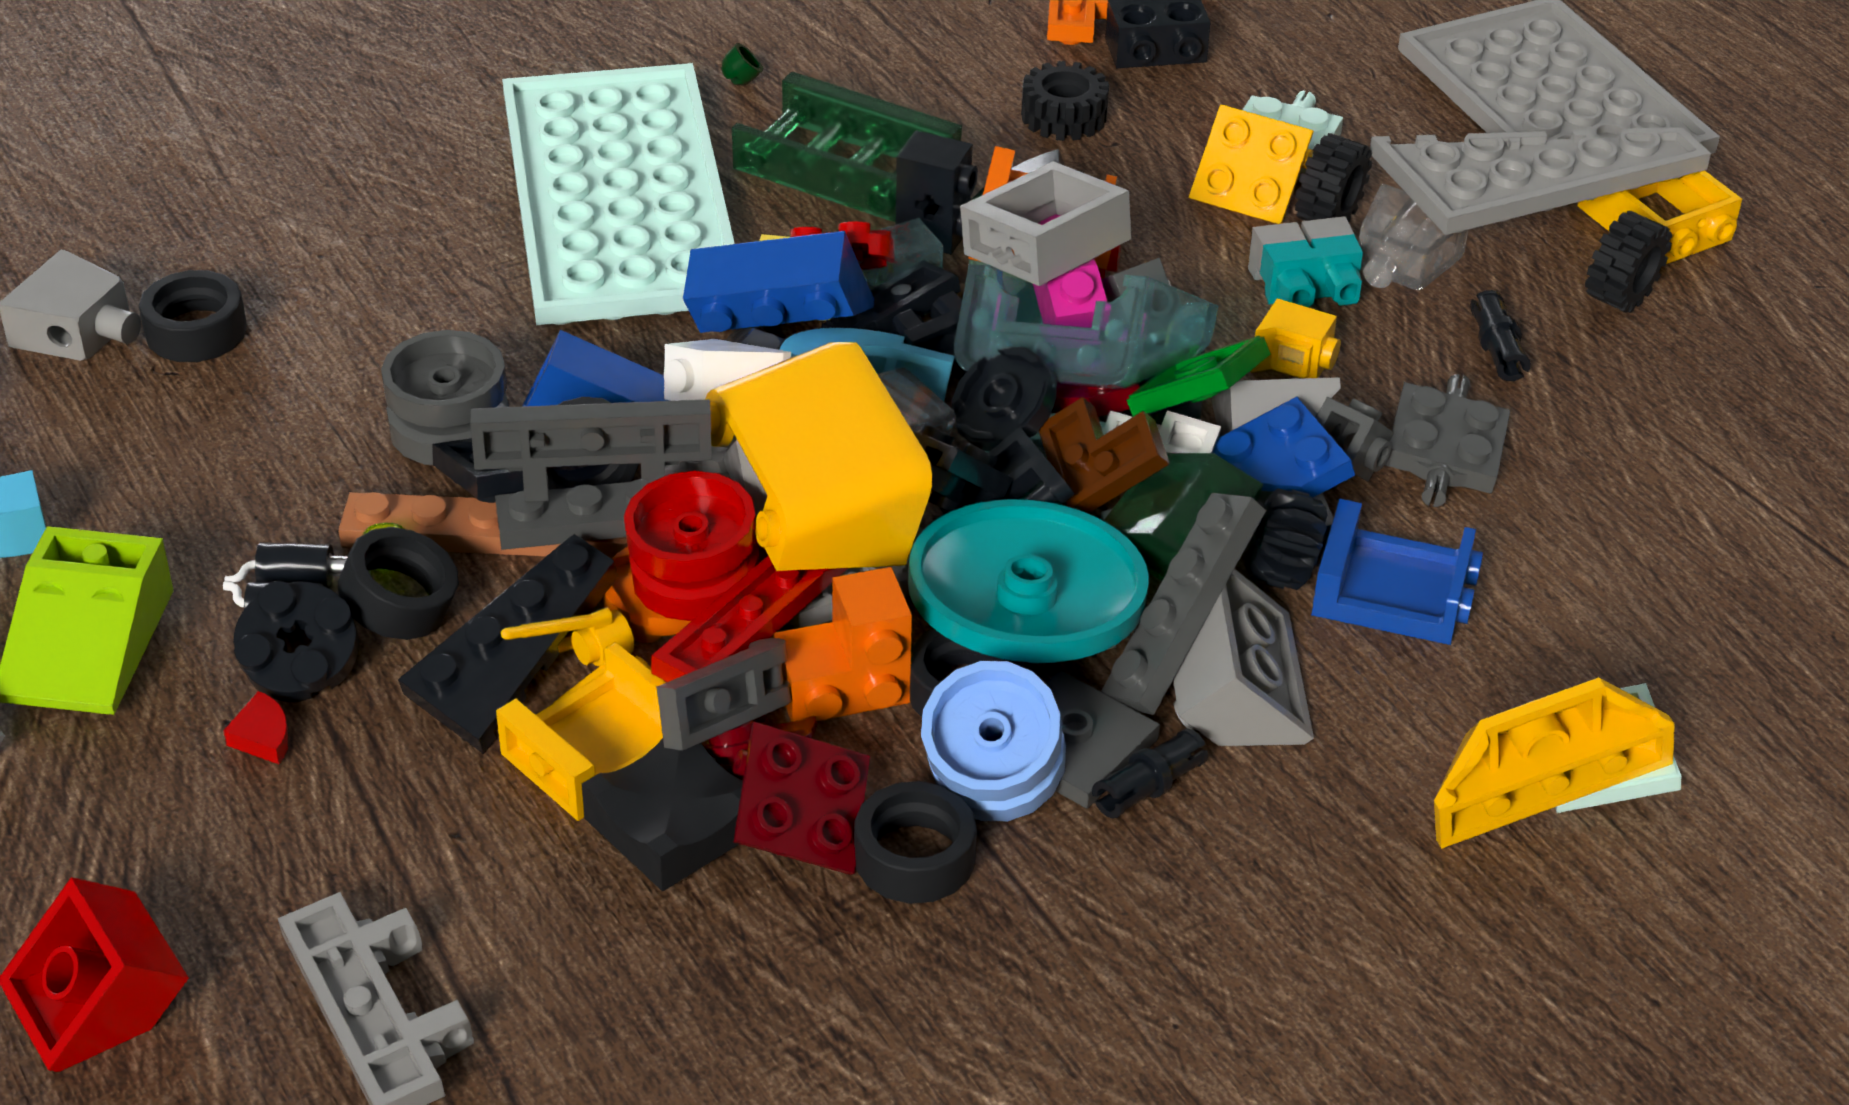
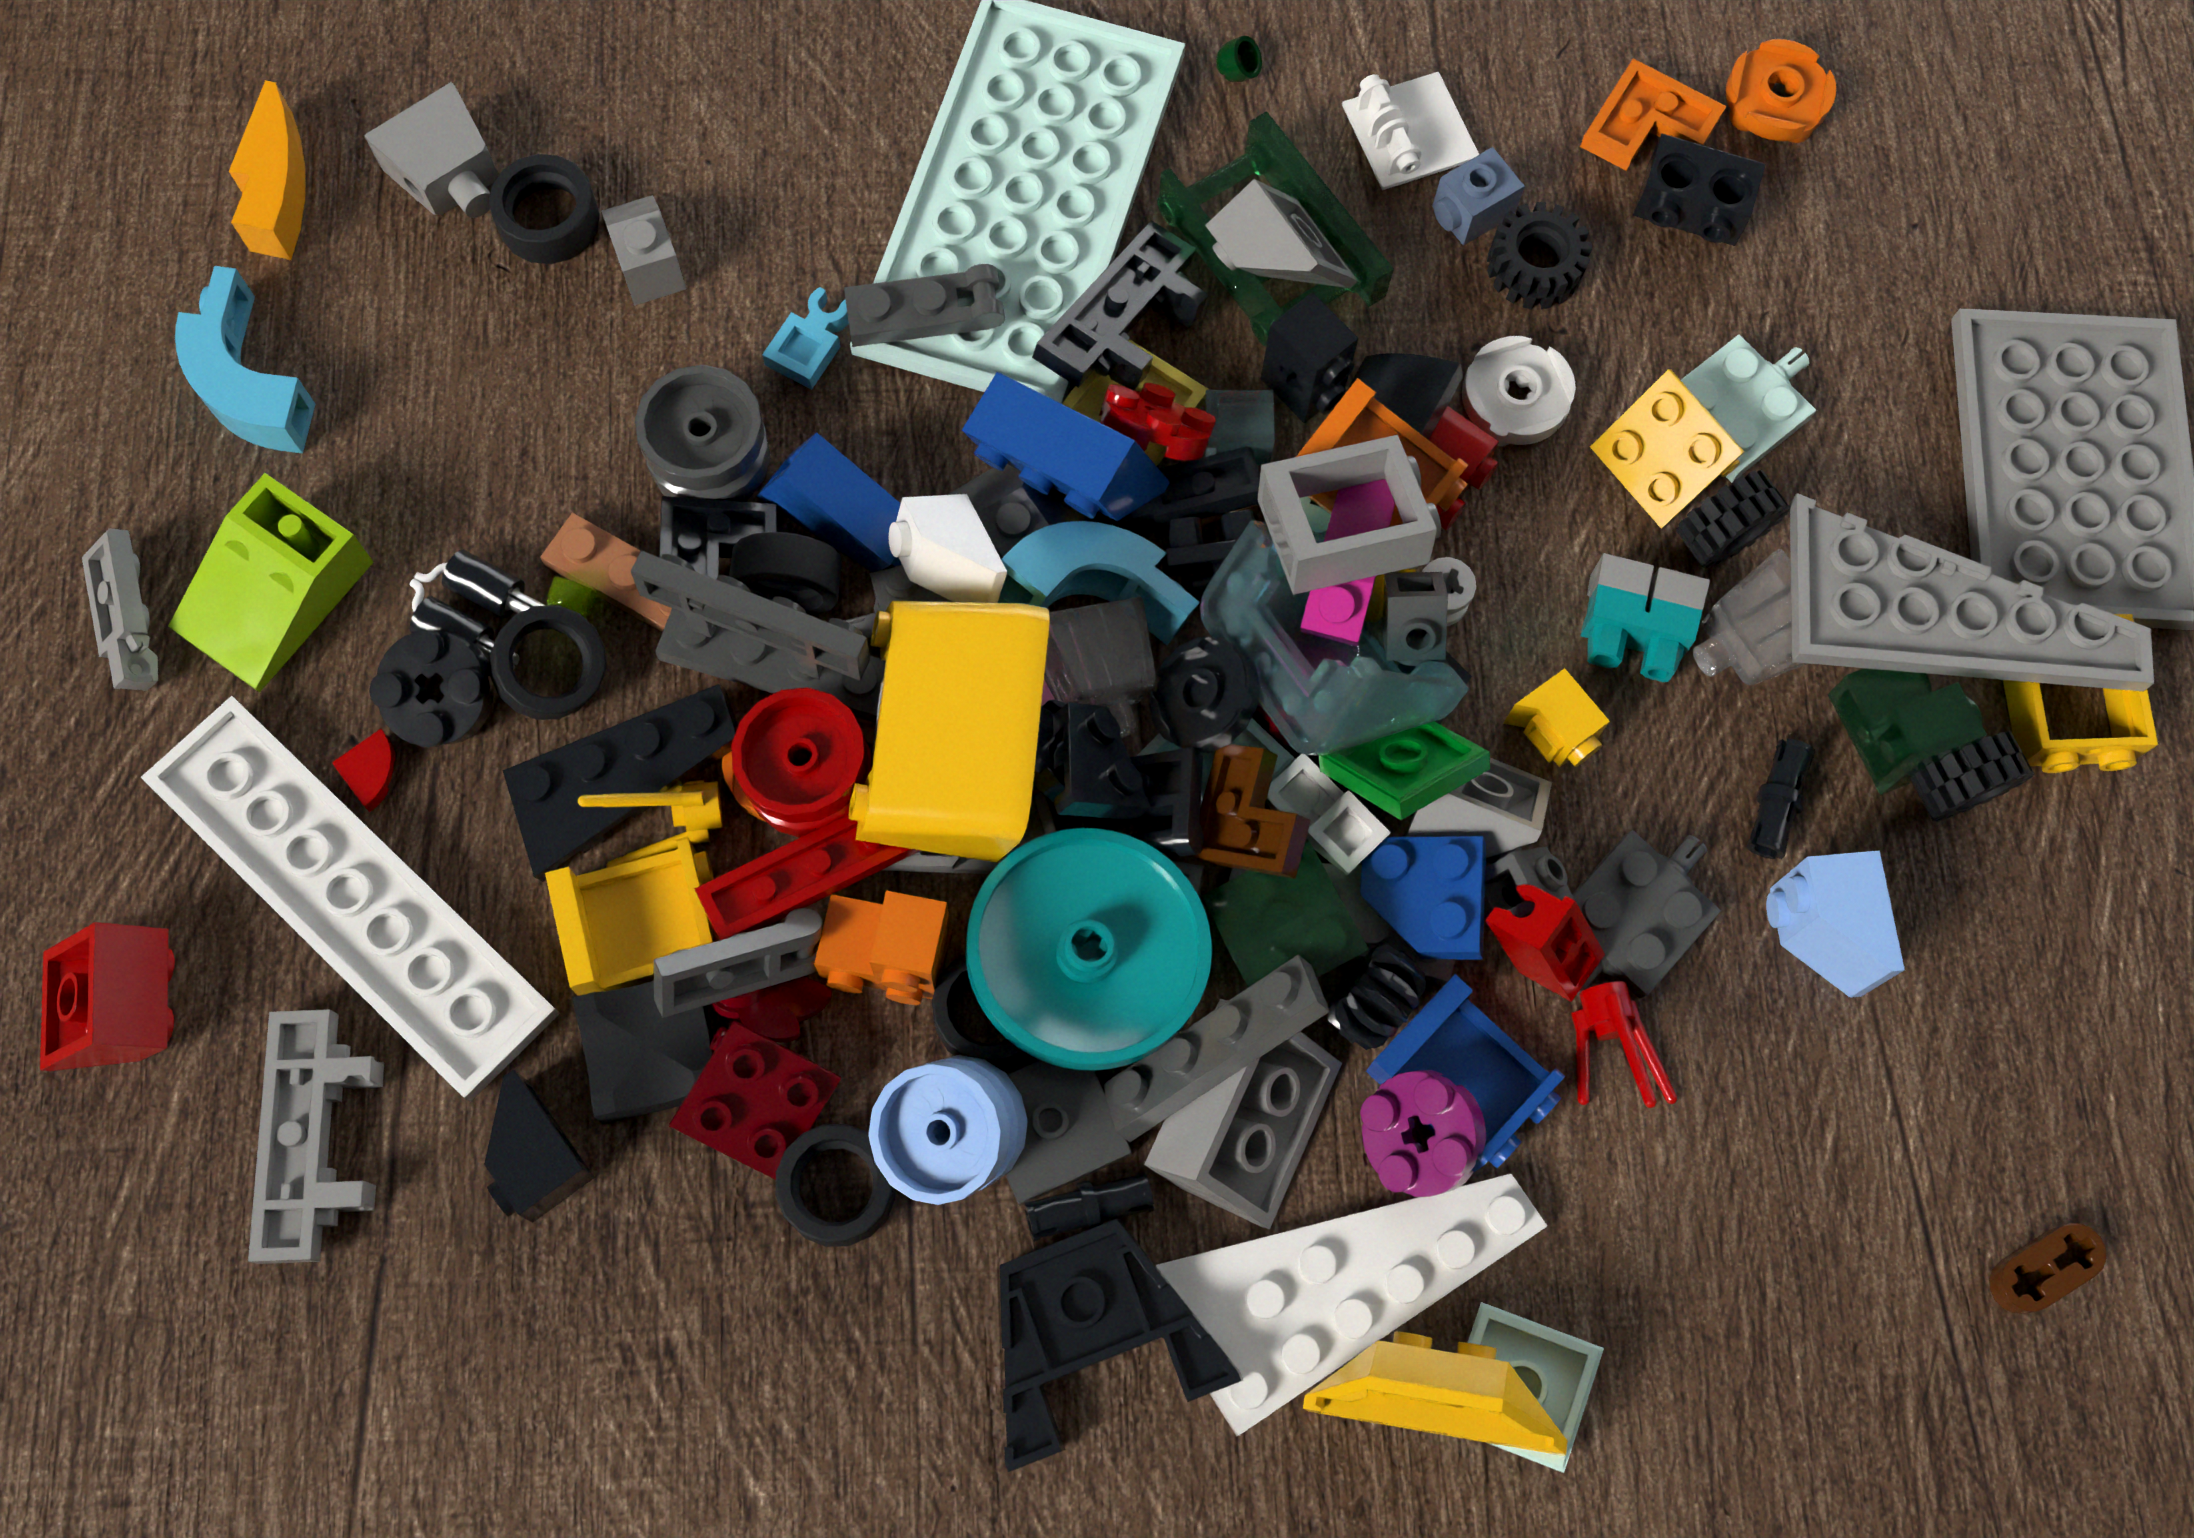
camera: 25 degrees right, 30 degrees up
none -> white plate [141,696,560,1102]
none -> black slope [484,1069,595,1223]
none -> light grey slope [601,195,686,306]
none -> medium azure plate [762,287,849,390]
none -> dark grey plate [844,264,1005,347]
none -> black wing [1000,1219,1244,1472]
none -> black hinge [1032,220,1209,390]
none -> white wing [1156,1174,1547,1436]
none -> light grey slope [1205,179,1358,288]
none -> white hinge [1342,71,1479,190]
none -> magenta plate [1360,1070,1486,1197]
none -> sand blue brick [1432,147,1525,246]
none -> white plate [1462,336,1576,446]
none -> red hinge [1485,884,1605,1002]
none -> red plant [1571,981,1677,1108]
none -> light blue slope [1766,850,1905,997]
none -> clear green brick [1827,668,1987,795]

